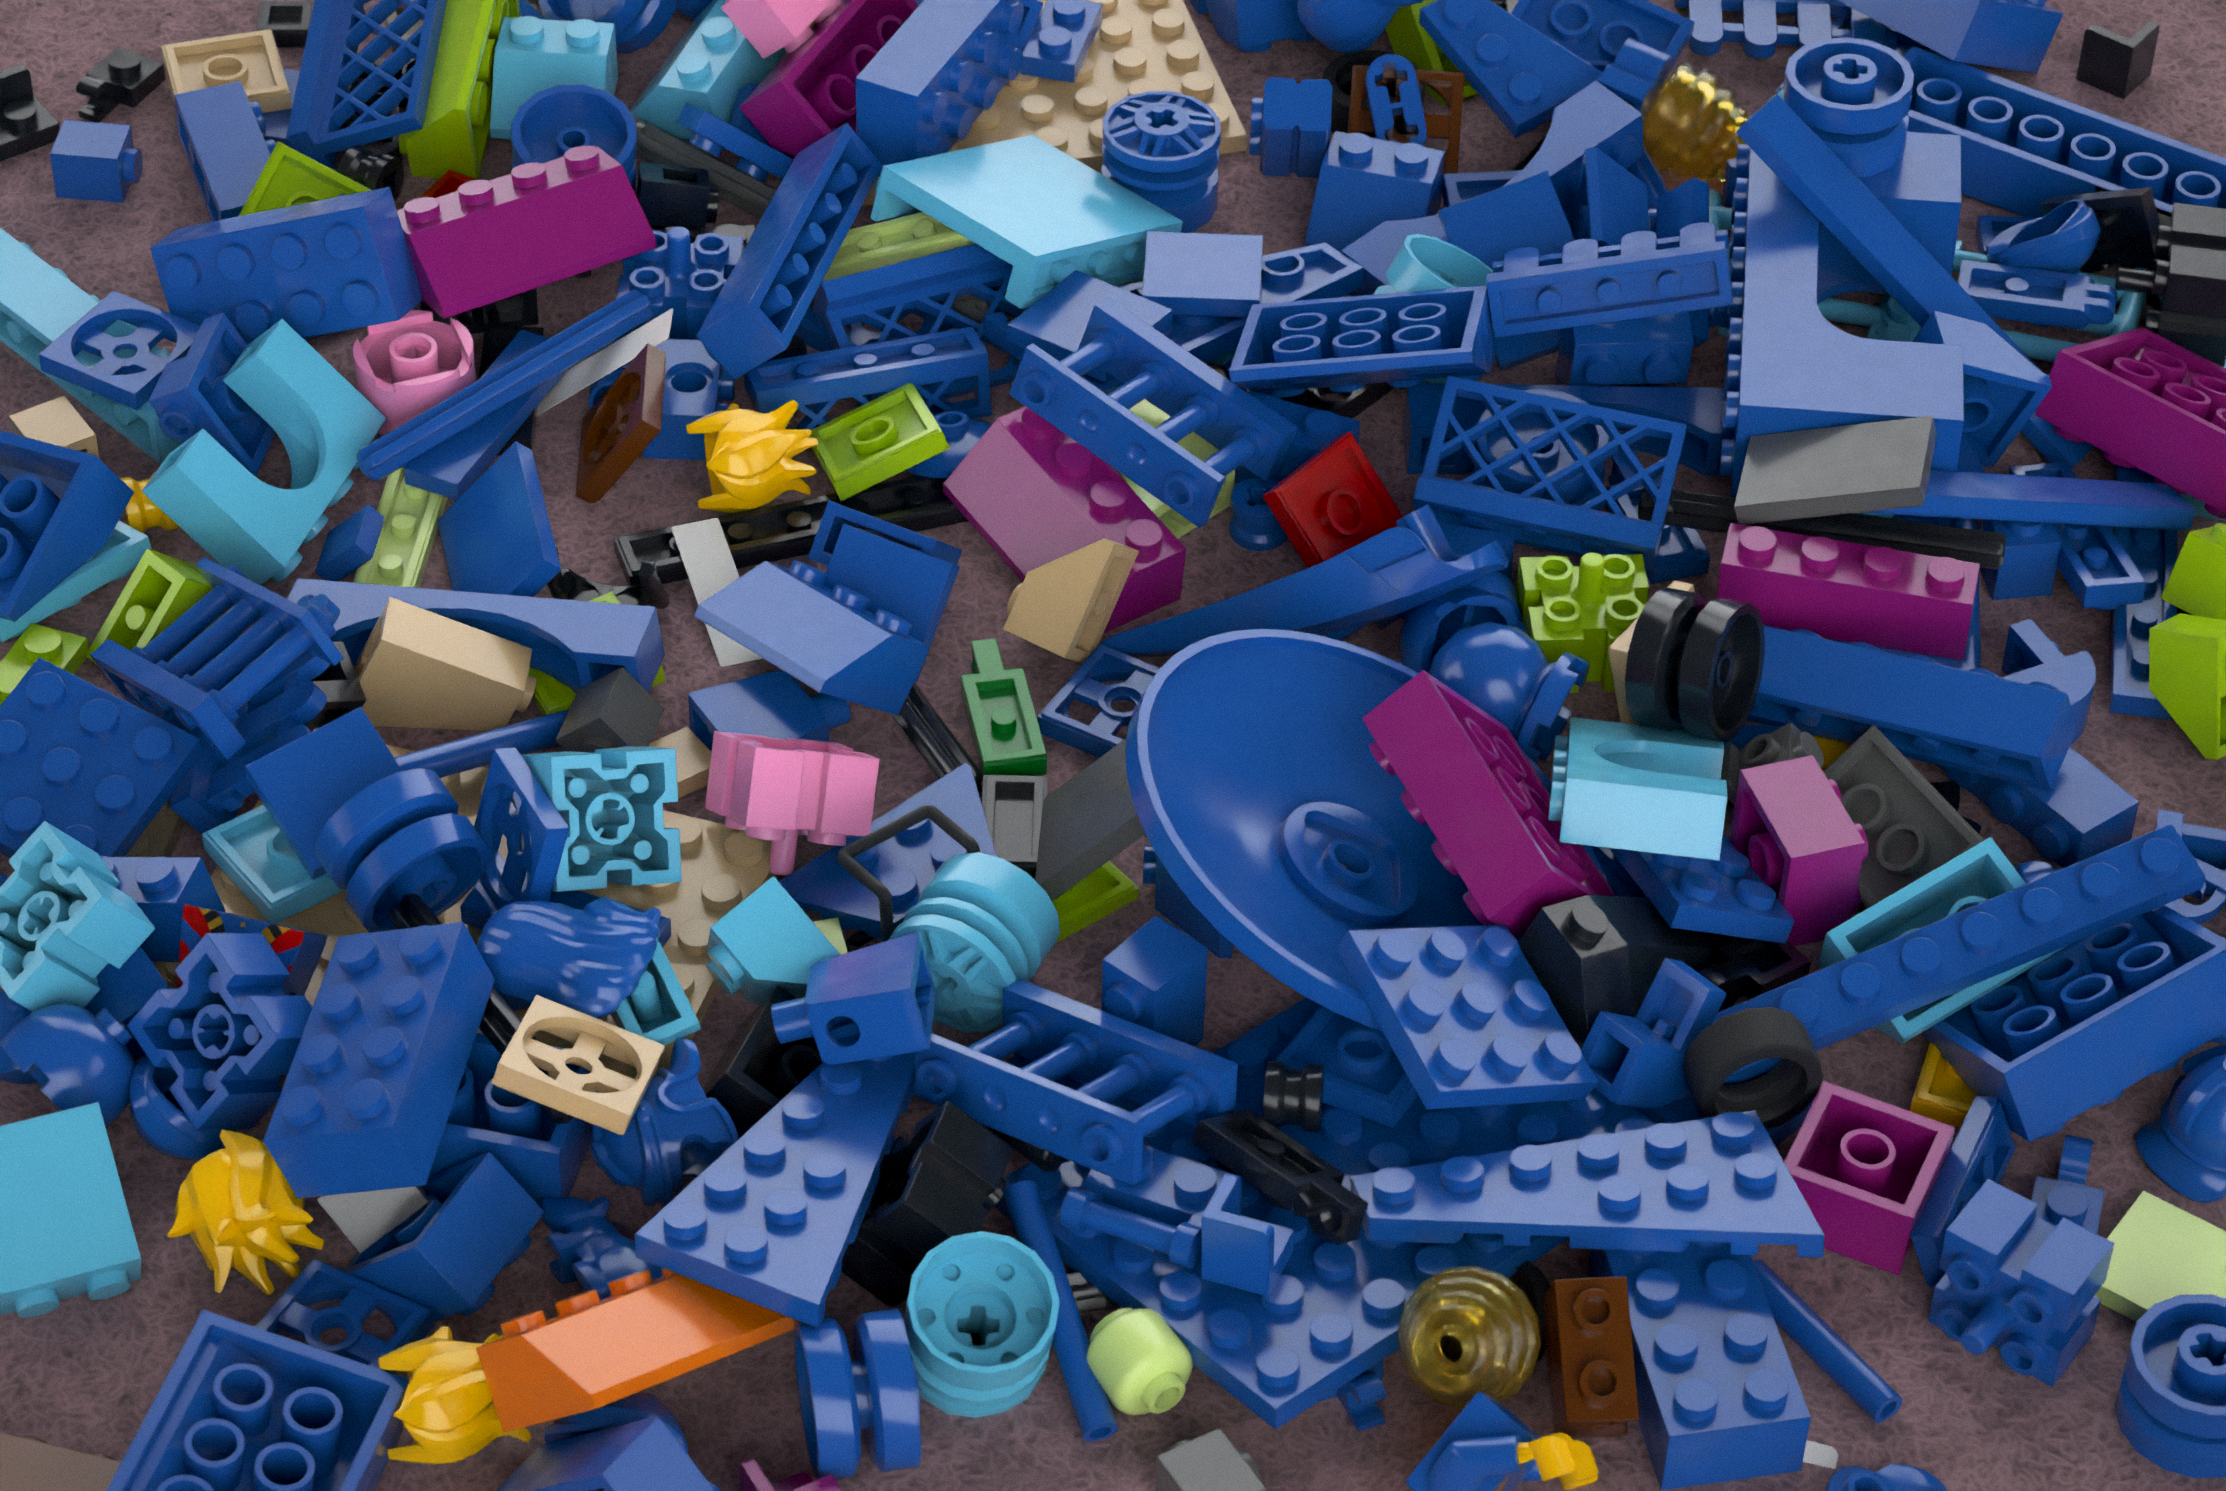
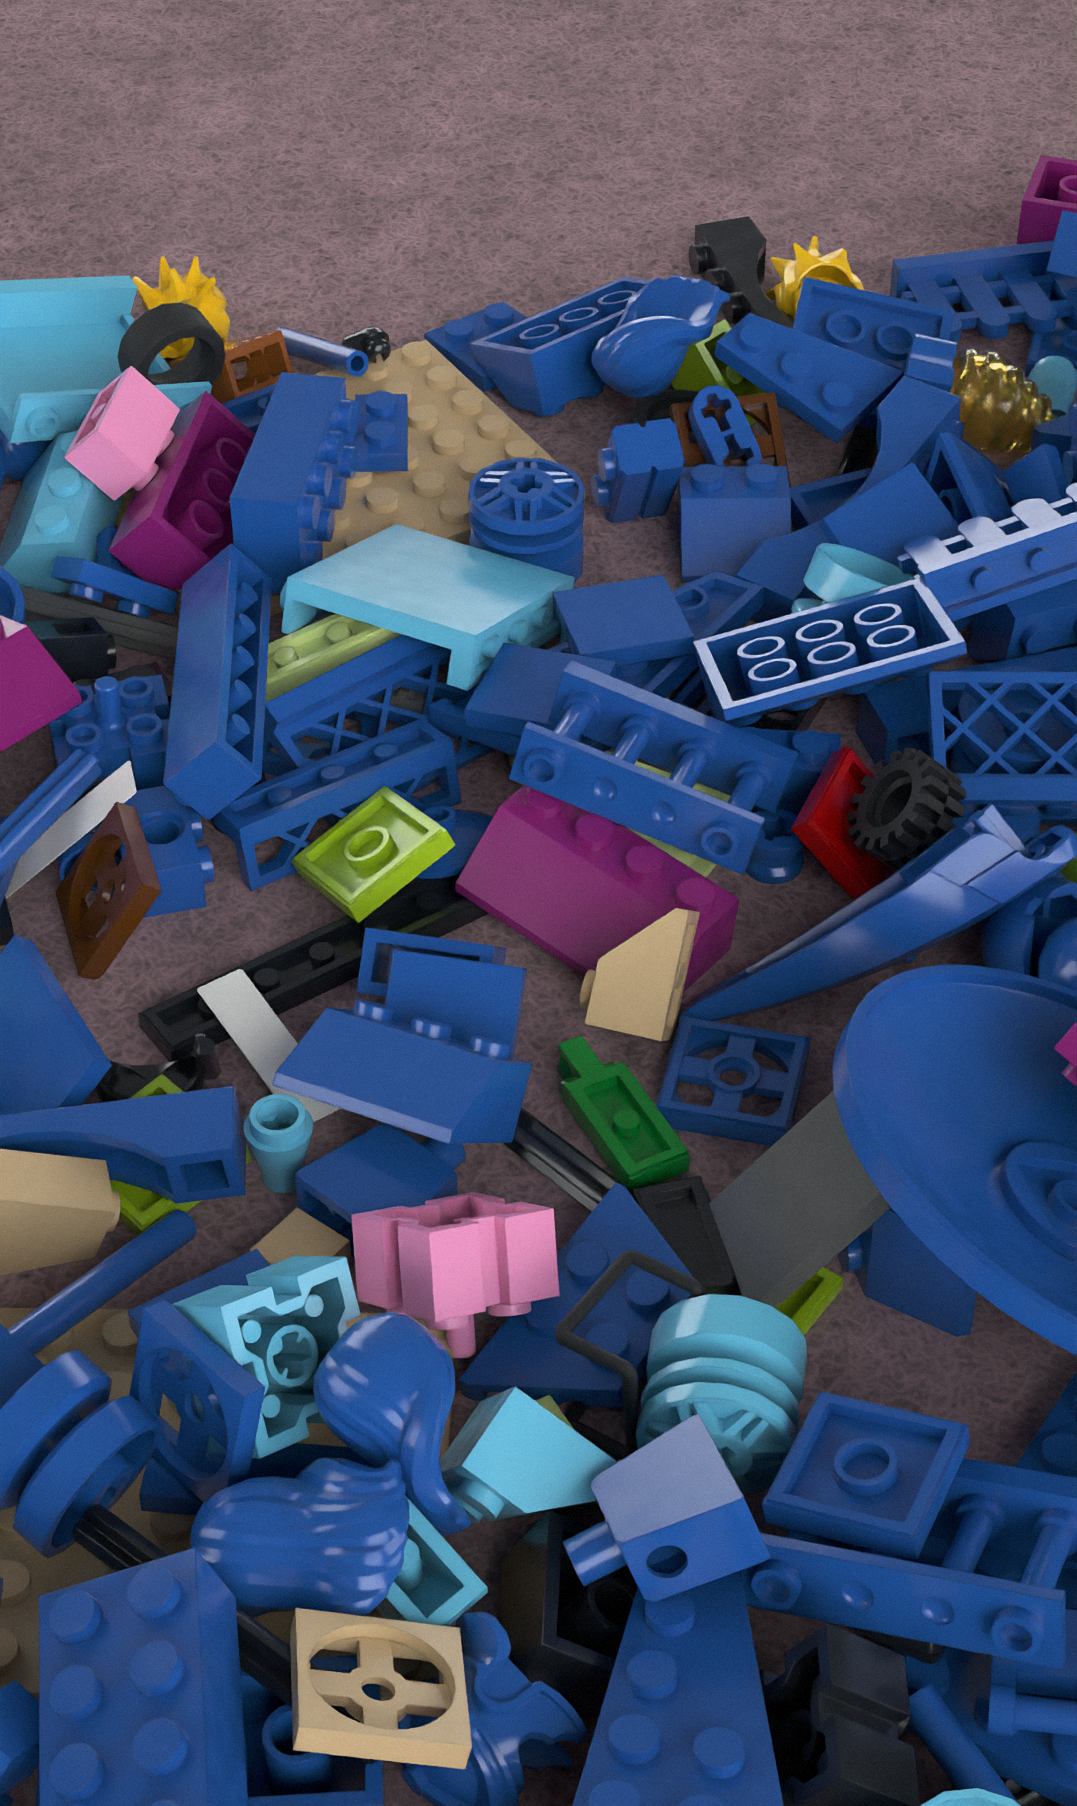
camera: 15 degrees left, 0 degrees up
dark grey brick [555,667,664,753] -> none
yellow hair [686,399,819,513] -> none
blue brick [1101,916,1208,1047] -> none
none -> medium azure cone [243,1094,313,1193]
none -> blue piece [313,1312,472,1537]
none -> blue tile [762,1391,970,1561]
none -> black tyre [847,748,966,871]

